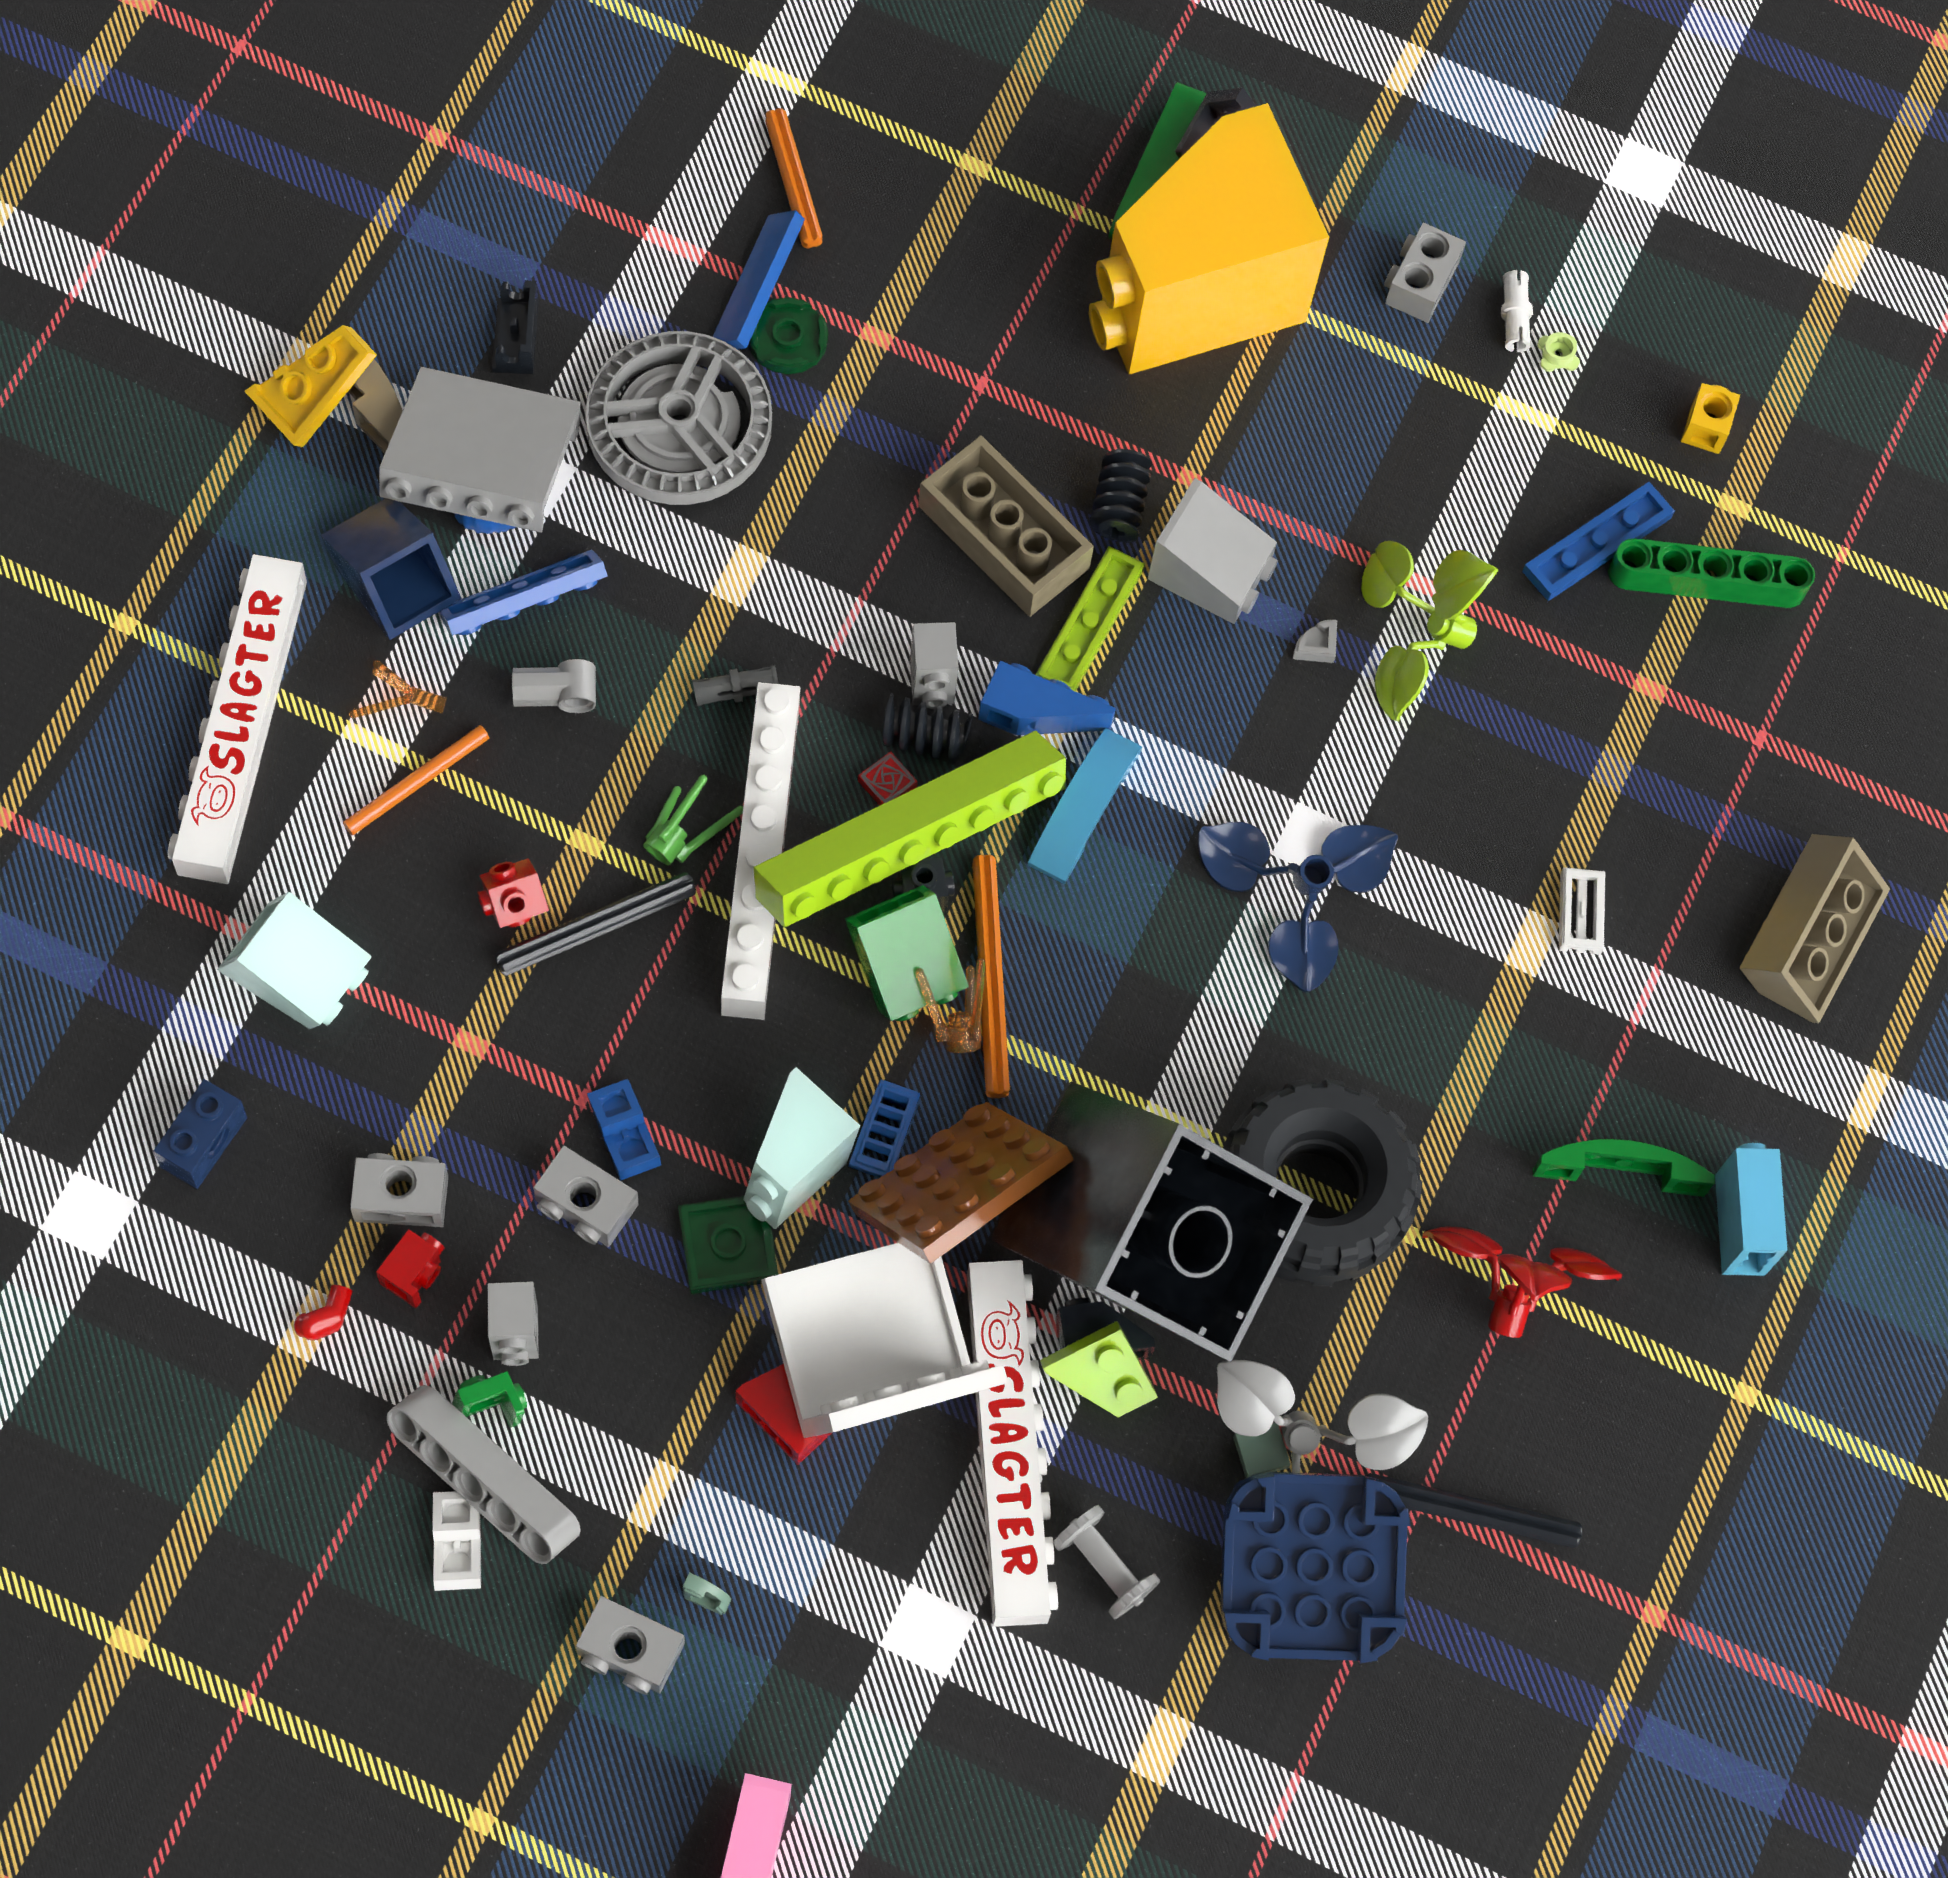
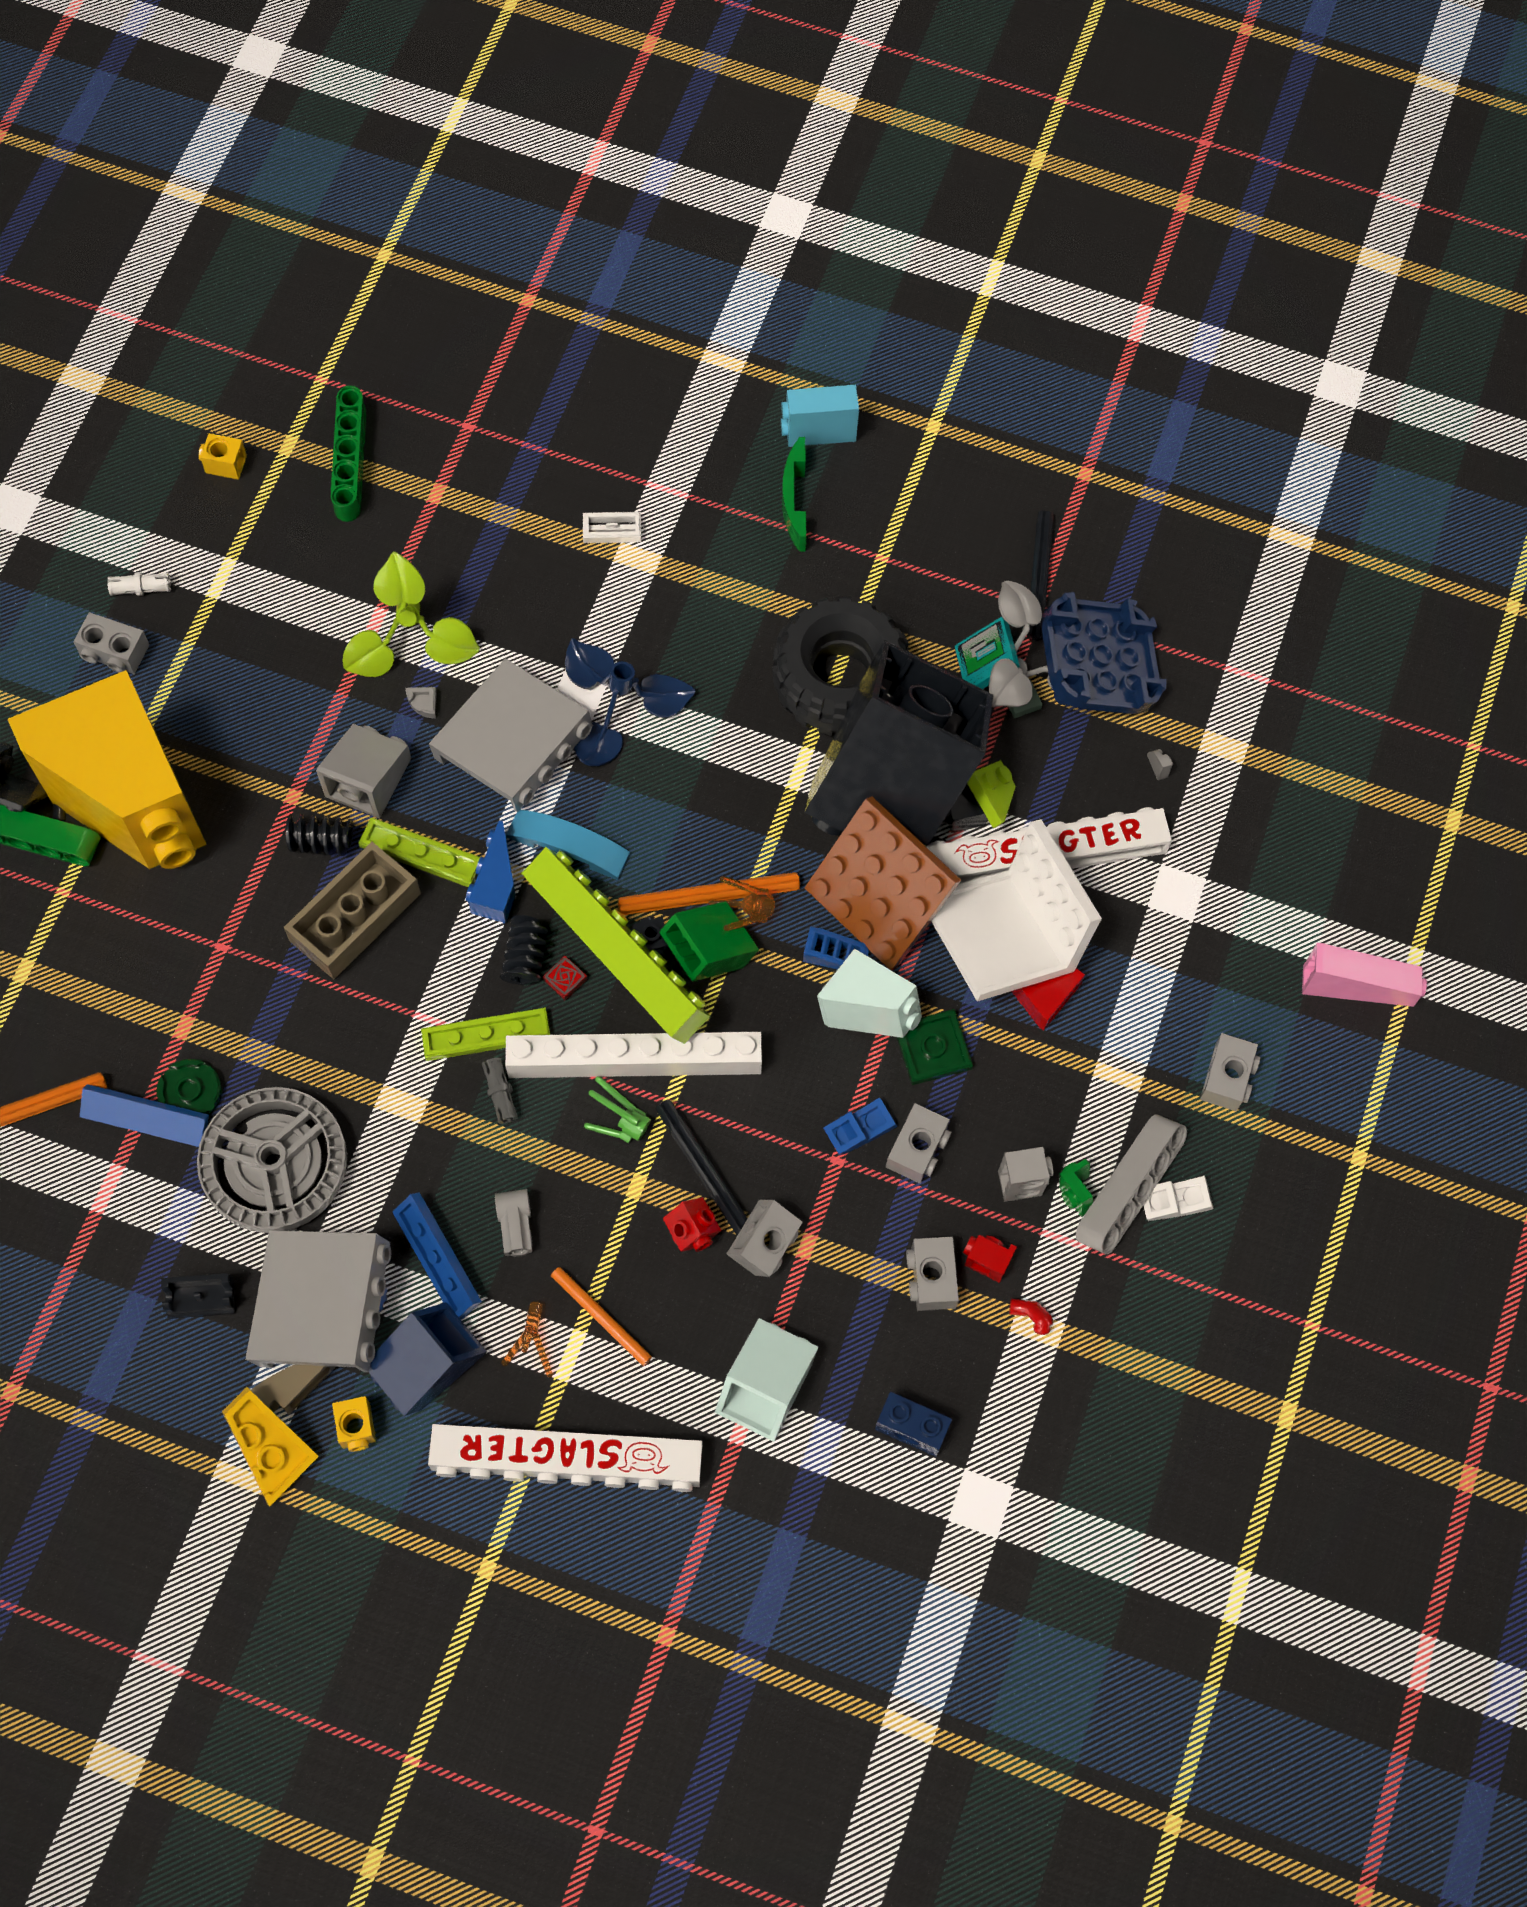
camera: 90 degrees left, 0 degrees up
sand green tile [683,1572,731,1615] -> none
light grey brick [910,622,959,709] -> none
light grey hose [1053,1505,1160,1620] -> none
red plant [1422,1227,1623,1338] -> none
blue plate [1522,482,1675,601] -> none
yellowish green plate [1537,332,1580,372] -> none
dark tan slope [1740,834,1890,1023] -> none
none -> yellow brick [332,1396,376,1452]
none -> lime tile [421,1008,550,1061]
none -> light grey panel [429,658,593,813]
none -> light grey brick [727,1200,802,1277]
none -> tile [955,617,1020,689]
none -> light grey tile [1147,749,1173,780]

